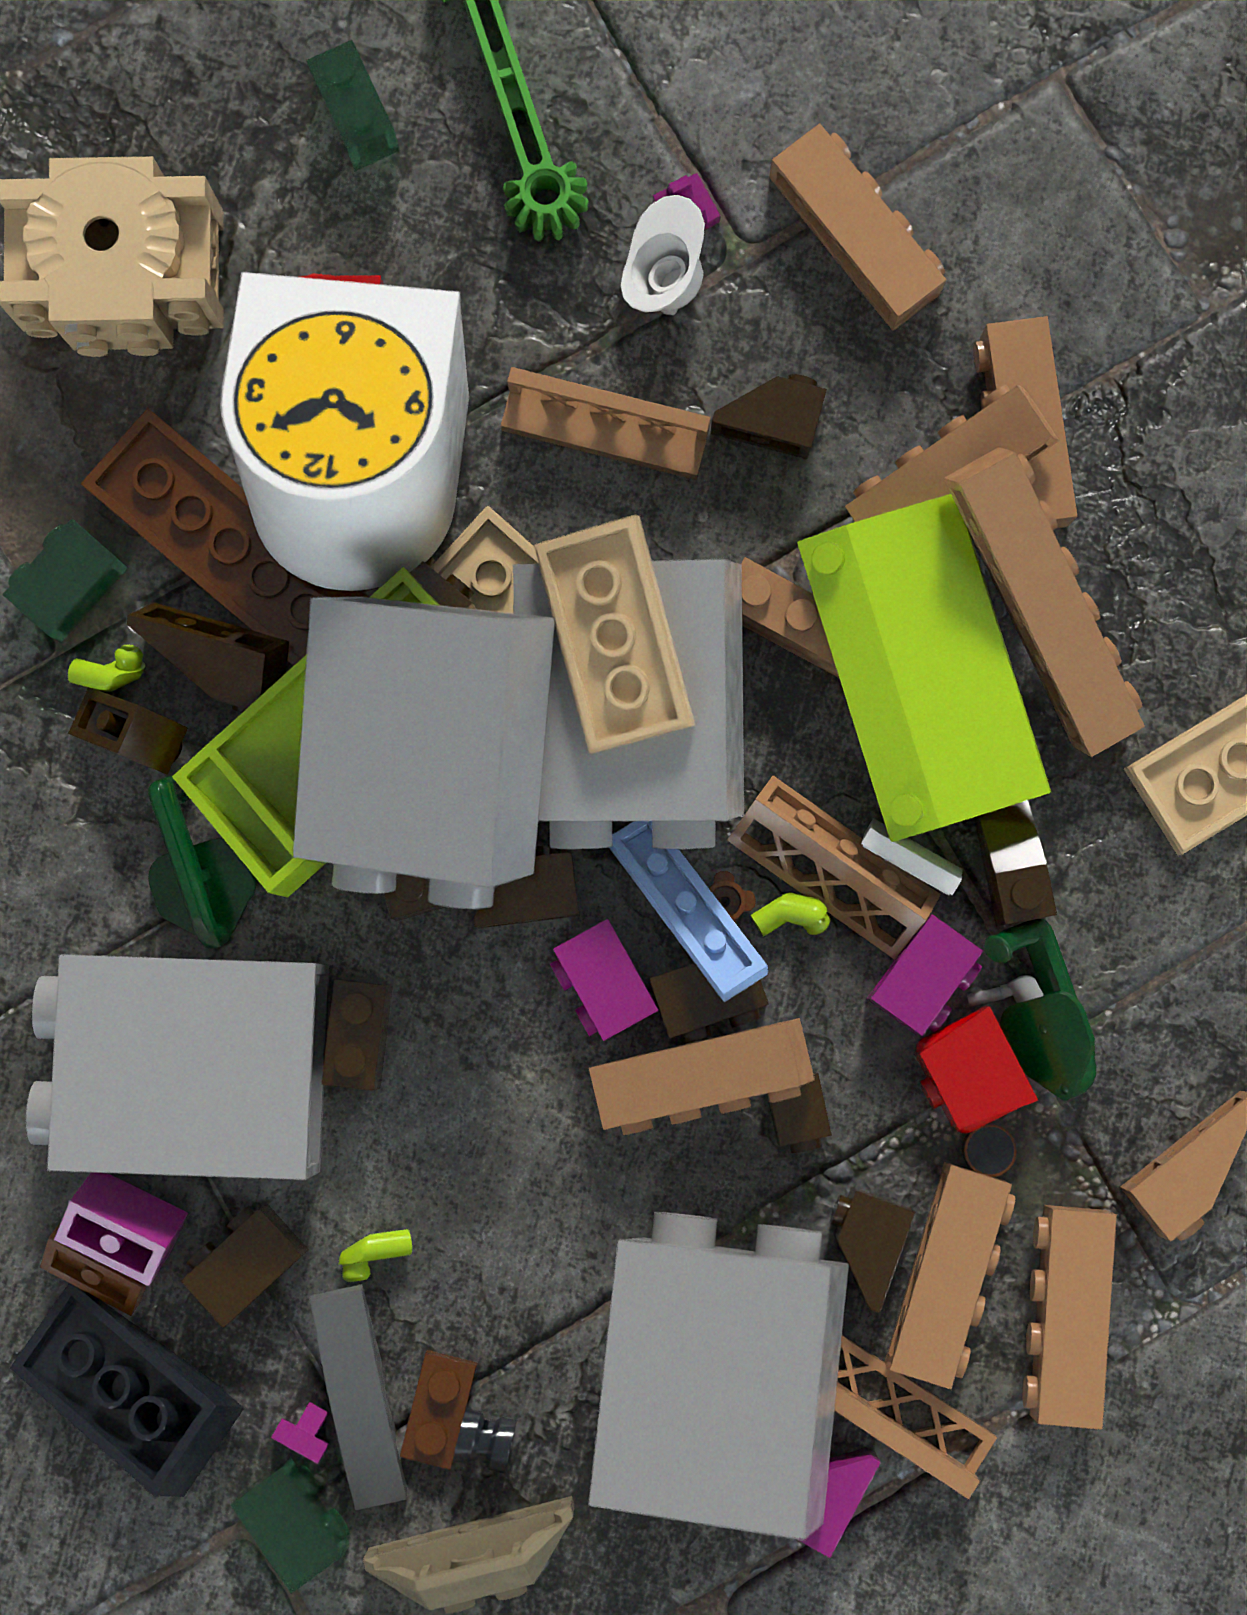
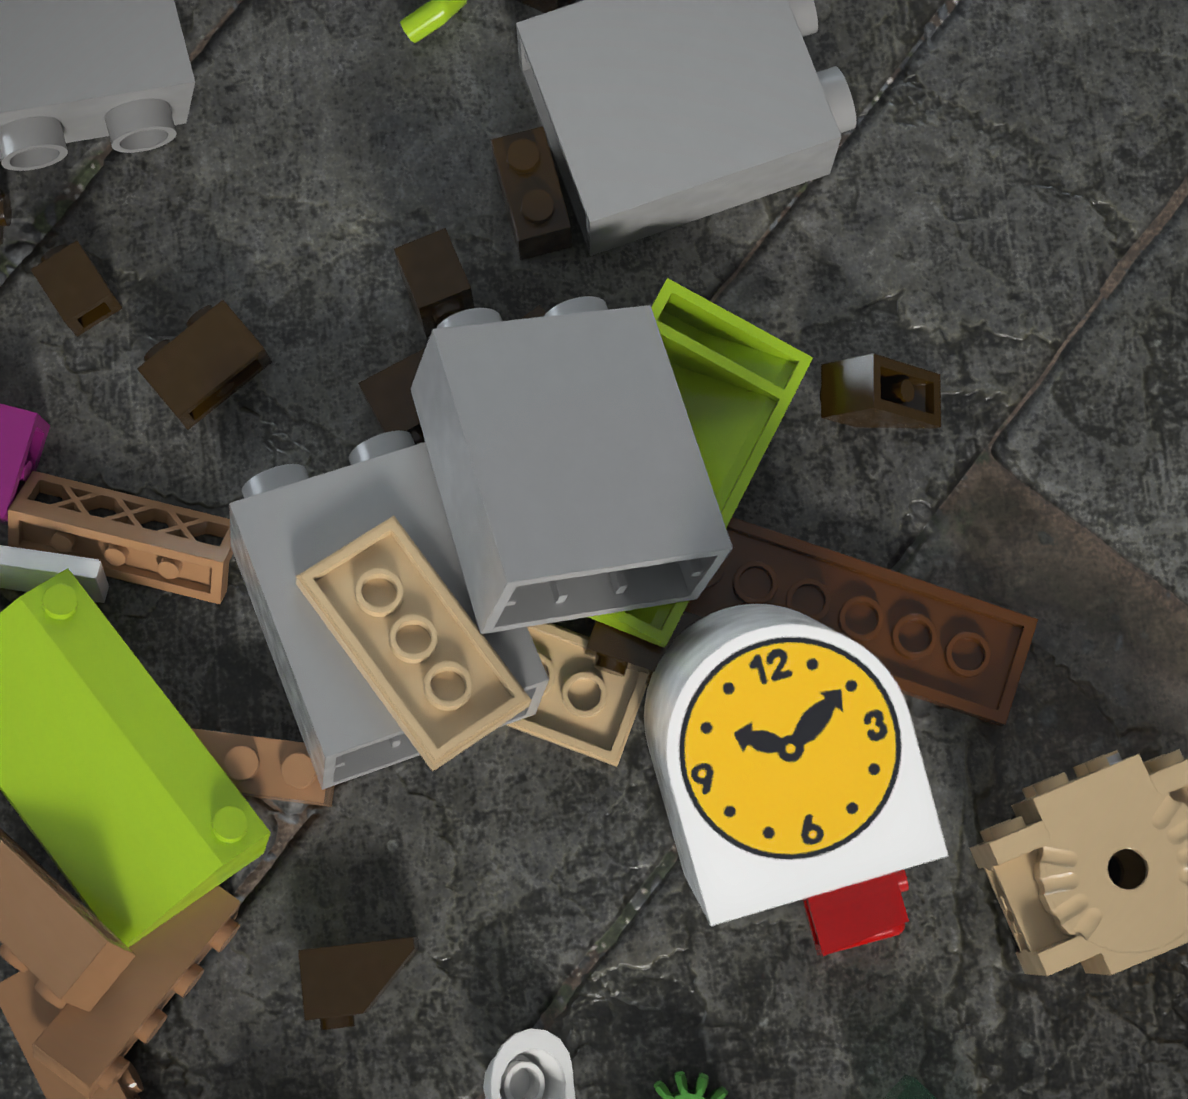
camera: 155 degrees right, 5 degrees down
clear green brick [3,519,128,643] -> none
lime arm [68,645,146,692] -> none
dark brown slope [127,602,289,713] -> none
dark green piece [148,776,256,949] -> none
medium nougat fence [501,367,711,480] -> none
magenta brick [550,919,658,1041] -> none
medium nougat brick [589,1018,815,1135] -> none
light blue plate [609,821,768,1002] -> none
reddish brown plate [709,871,756,924] -> none
lime arm [750,892,830,937] -> none
none -> dark brown brick [394,228,475,339]

